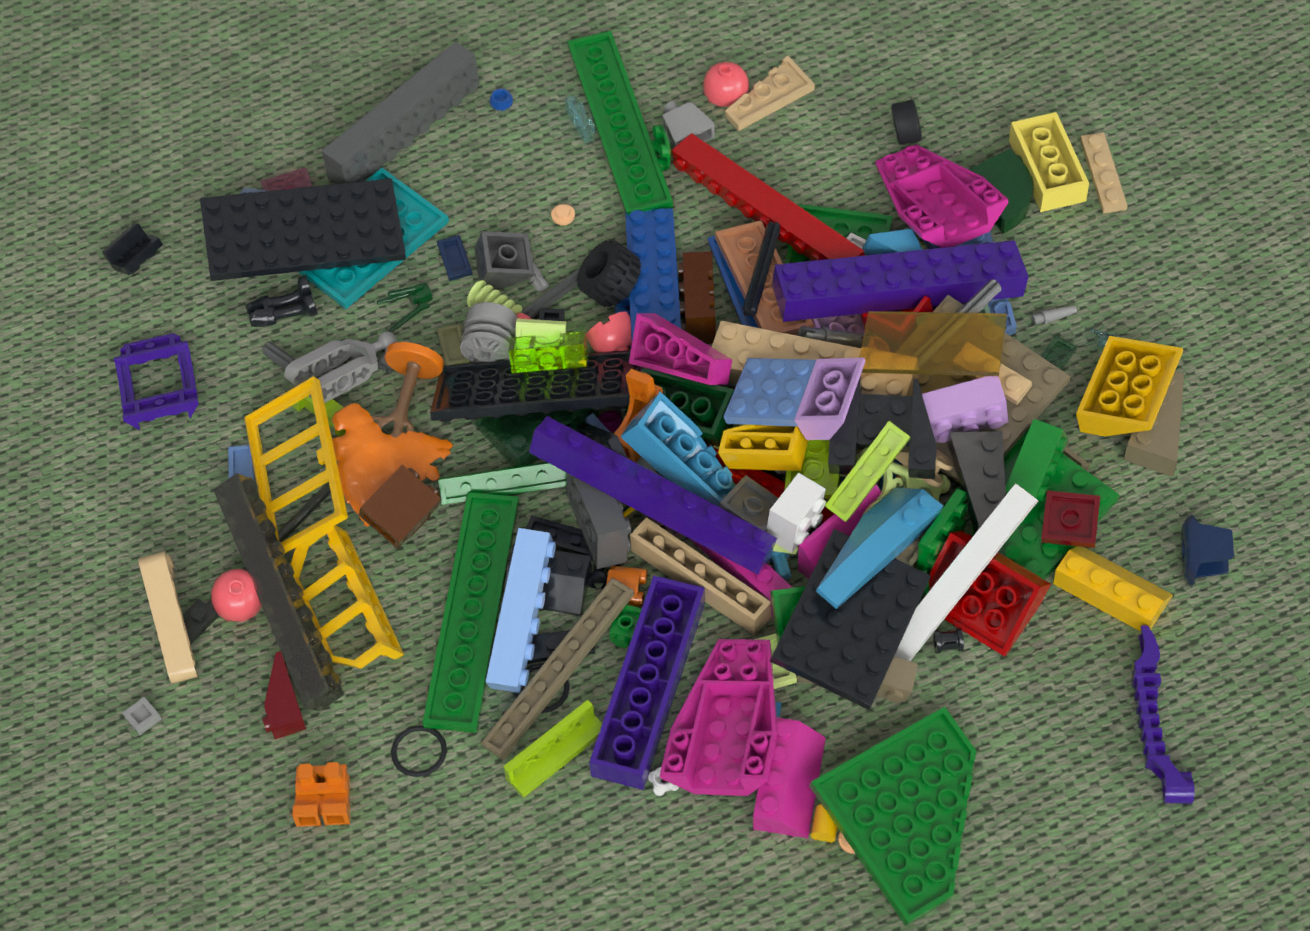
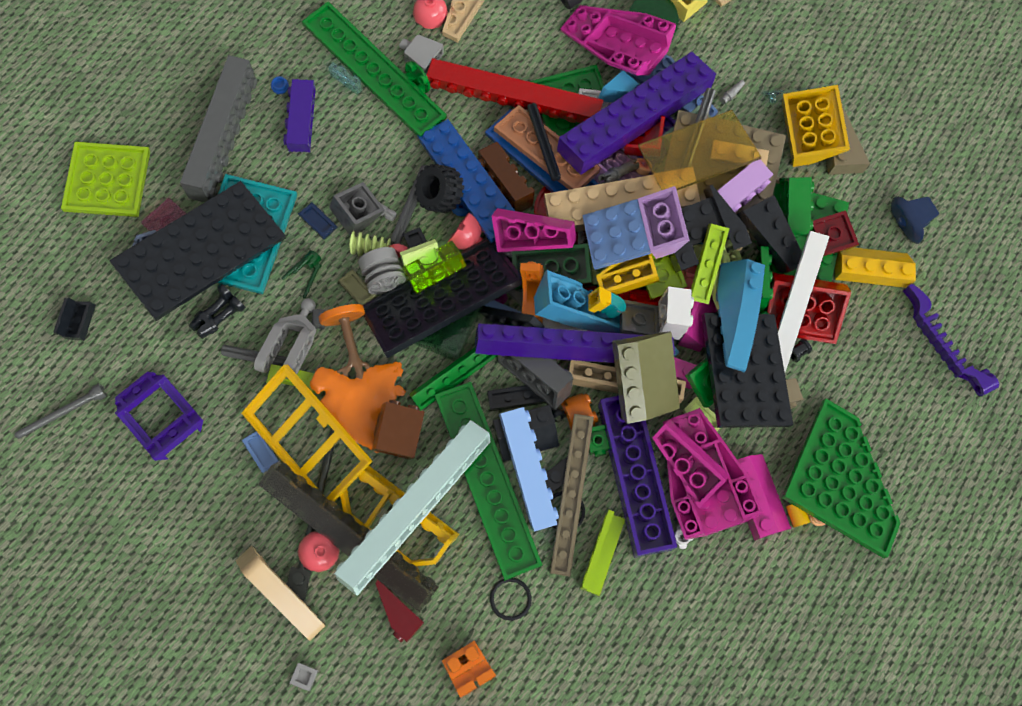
camera: 40 degrees left, 15 degrees up
light nougat plate [551,204,575,226] -> none
clear green tile [1041,336,1077,370] -> none
none -> dark grey piece [14,383,107,439]
none -> lime plate [61,142,151,217]
none -> dark purple brick [283,79,316,152]
none -> light aqua brick [334,420,491,596]
none -> leg [588,286,626,319]
none -> olive slope [612,331,680,424]
none -> dark pink wedge [652,420,730,508]

